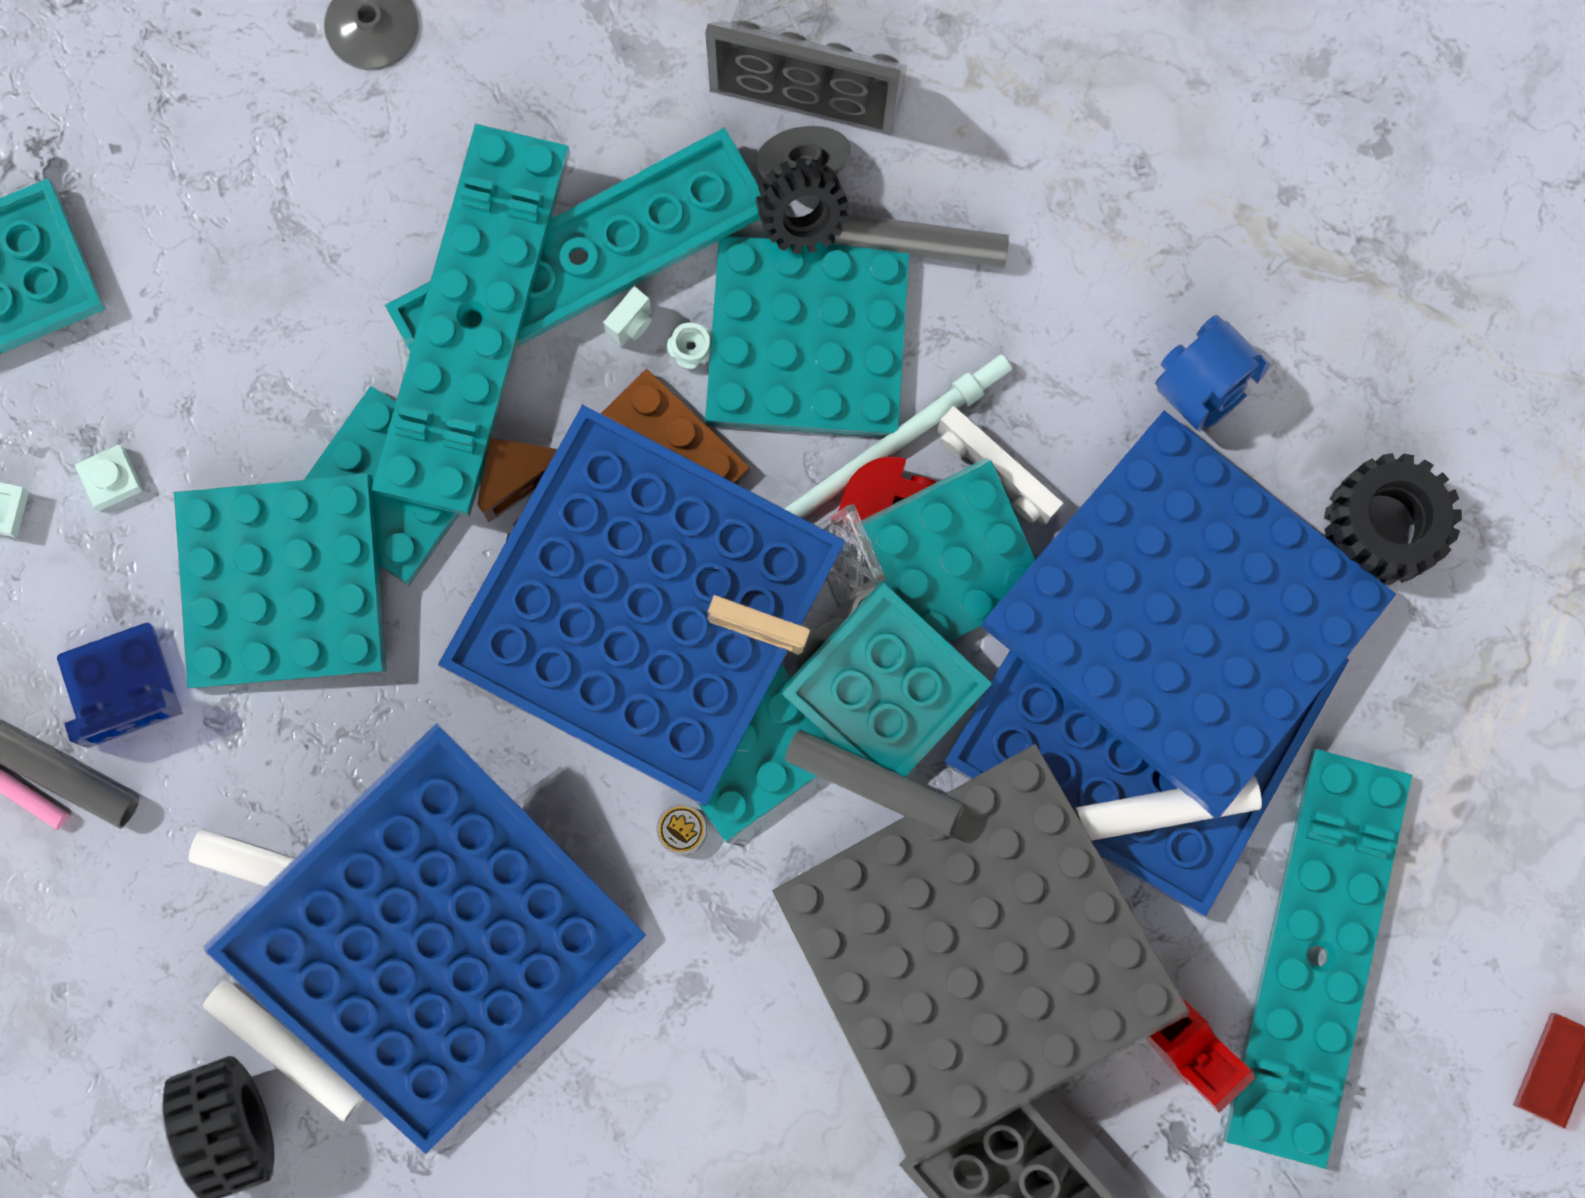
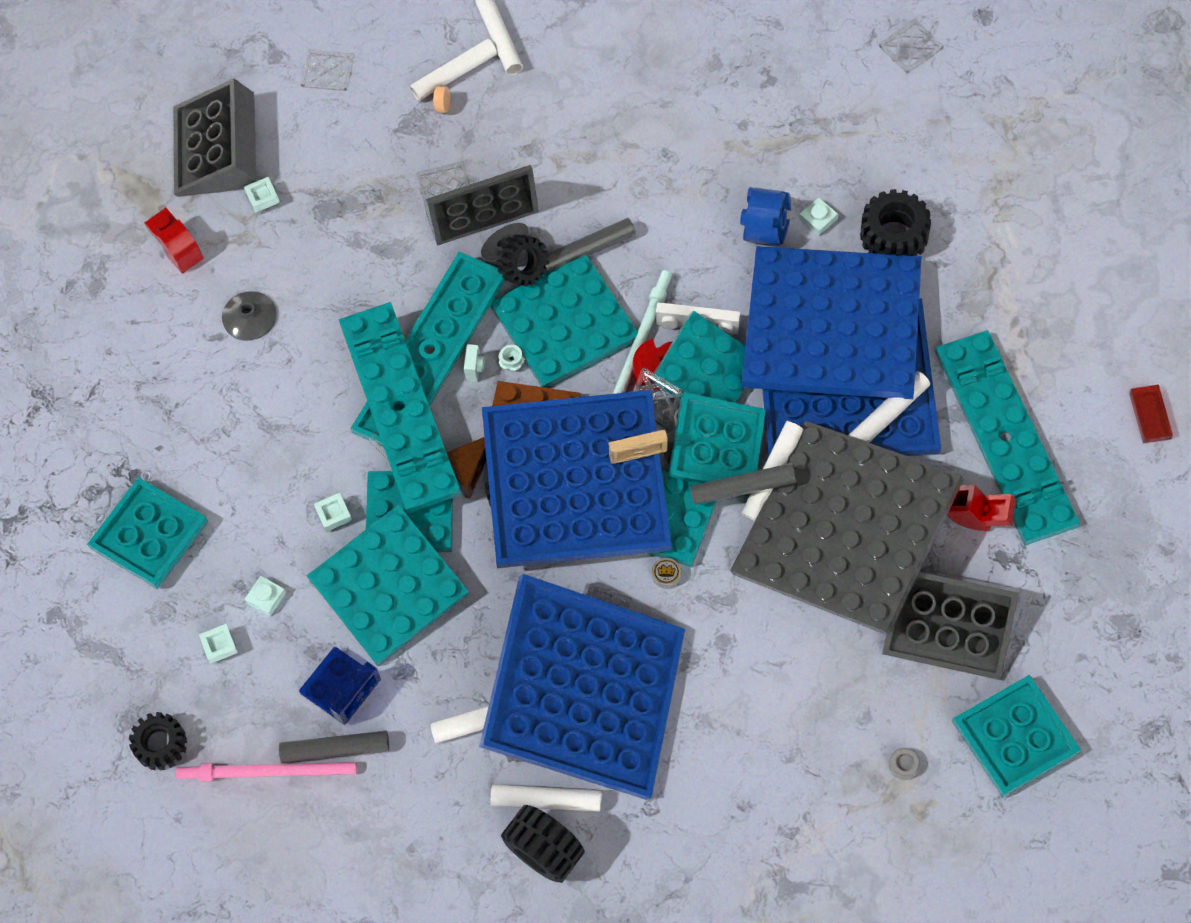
camera: 25 degrees left, 15 degrees down
none -> light aqua plate [314,493,352,532]
none -> white piece [741,421,804,521]
none -> light aqua plate [799,198,838,236]

